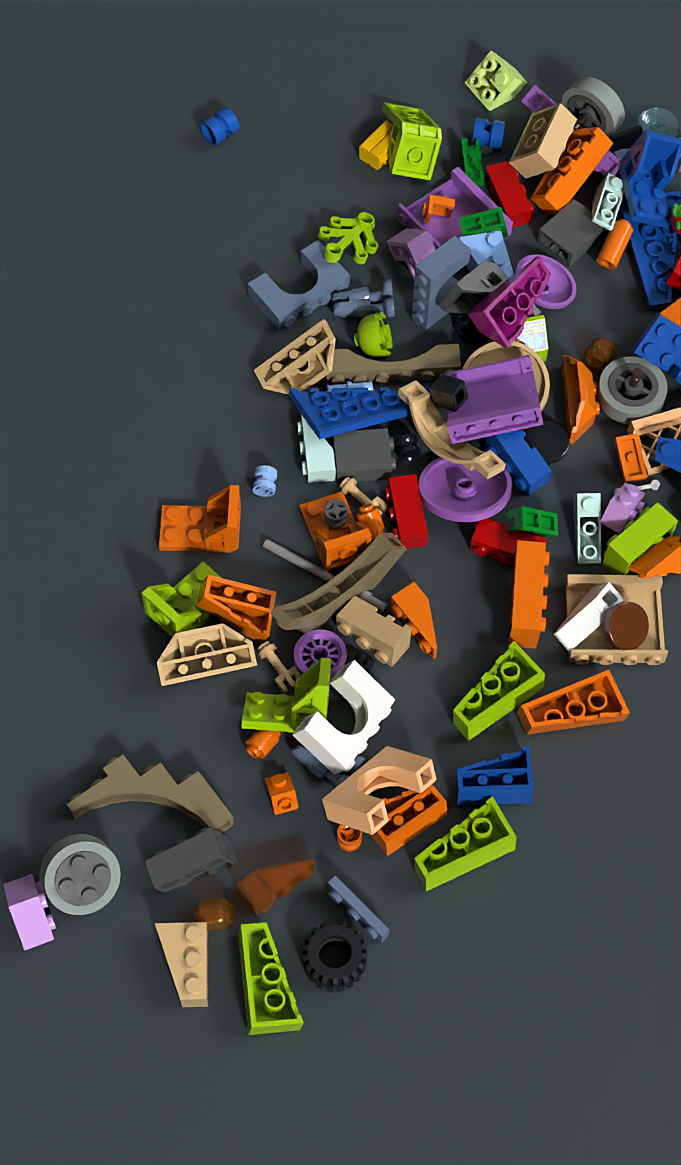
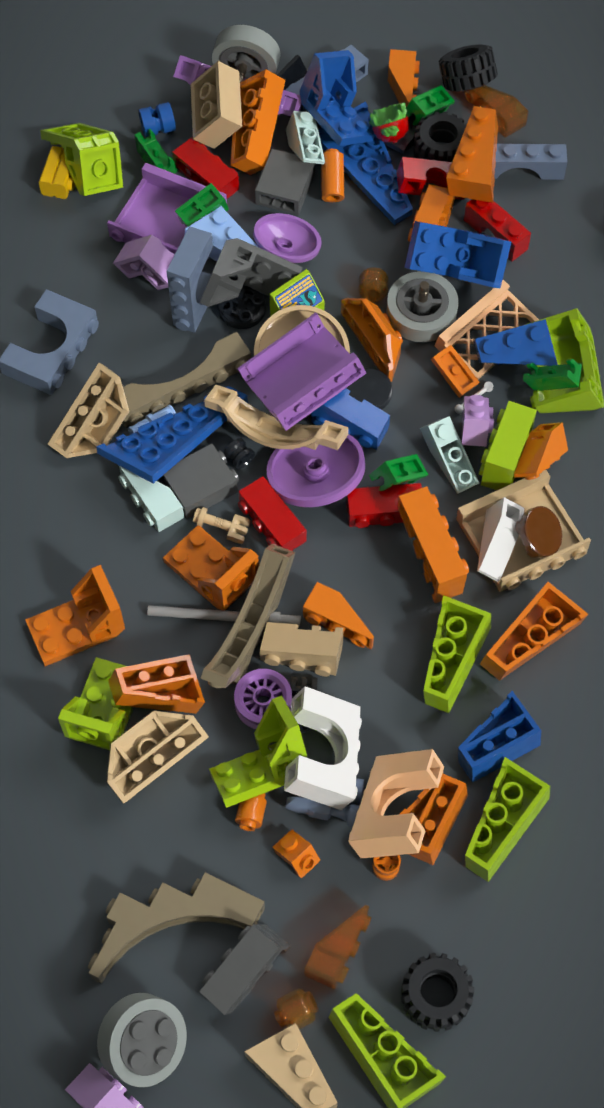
camera: 25 degrees left, 0 degrees up
light blue wheel [252,465,277,497] -> none
tan hinge [257,641,301,694] -> none
lime plant [318,212,379,264] -> none
dark grey wheel [325,500,348,529] -> none
sand blue plate [328,876,389,943] -> none
sand blue piece [332,279,395,318] -> none
lime cylinder [354,312,393,358] -> none
orange brick [356,504,385,540] -> none
orange bracket [421,195,455,224] -> none
black brick [429,374,469,412] -> none
yellowish green slope [465,51,527,111] -> none
magenta wedge [468,256,551,348] -> none
clear light blue dish [638,107,680,137] -> none

